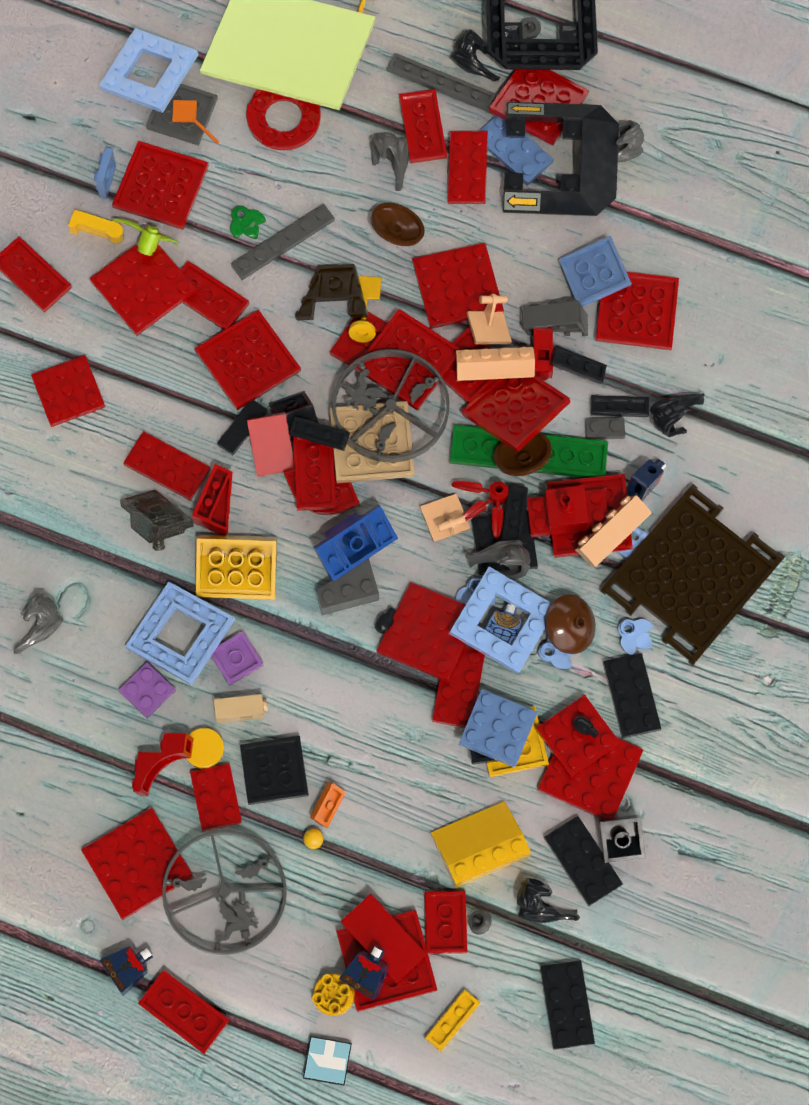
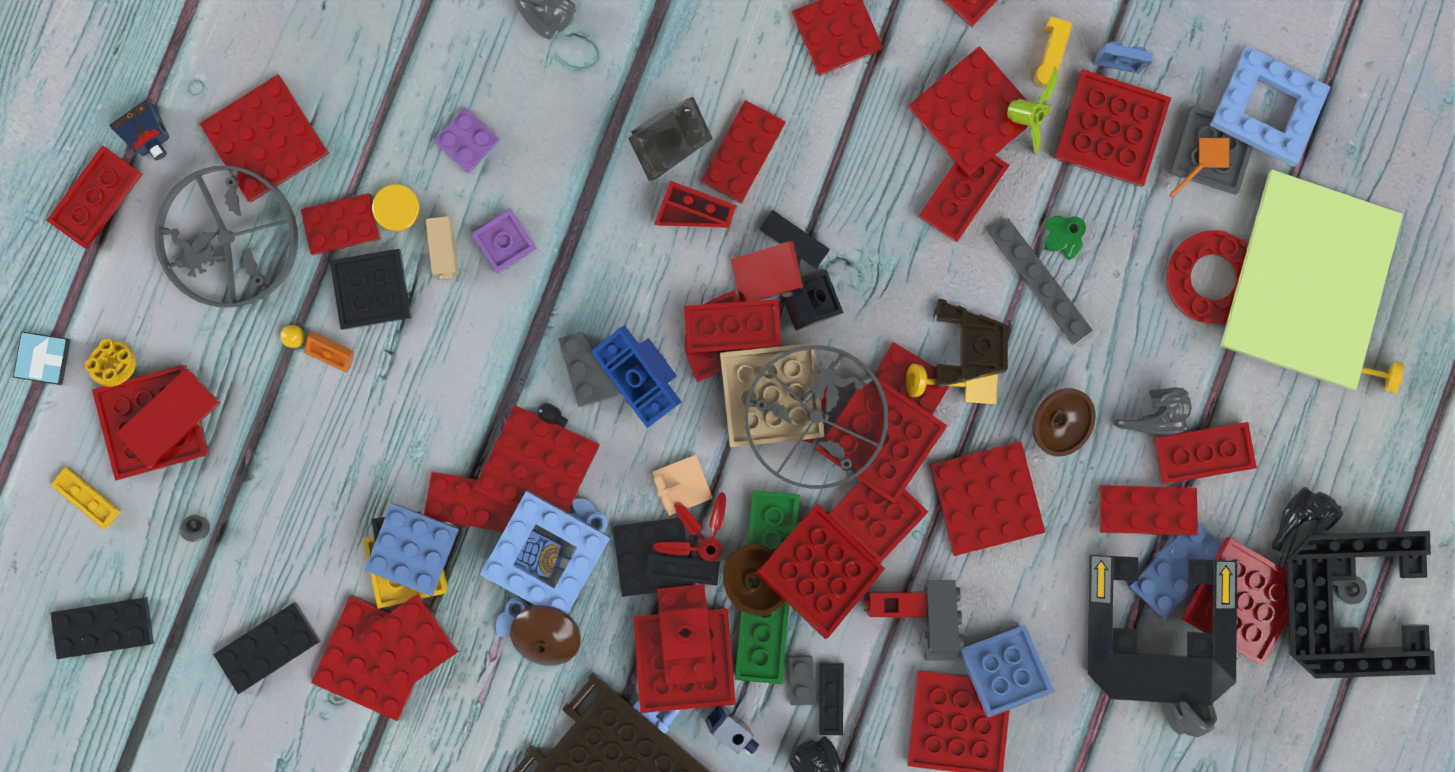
camera: 90 degrees right, 15 degrees up
light blue plate [125,582,235,685] -> none
red arch [132,733,194,796] -> none
red plate [194,310,301,410] -> none
yellow slope [196,535,278,600] -> none
black tile [289,416,350,451] -> none
dark blue torso [339,945,389,1000] -> none
dark grey plate [387,53,496,112] -> none
red tile [424,891,468,954] -> none
yellow slope [431,801,531,889] -> none
light nougat brick [456,347,535,381] -> none
dark grey hair [466,540,530,579] -> none
light nougat plate [467,294,512,344] -> none
black hair [517,878,580,923] -> none
black tile [549,346,607,384] -> none
black cylinder [572,716,599,738] -> none
light nougat brick [575,495,652,567] -> none
black slope [599,815,646,863] -> none
black plate [603,653,662,739] -> none
light blue plate [618,619,653,655] -> none

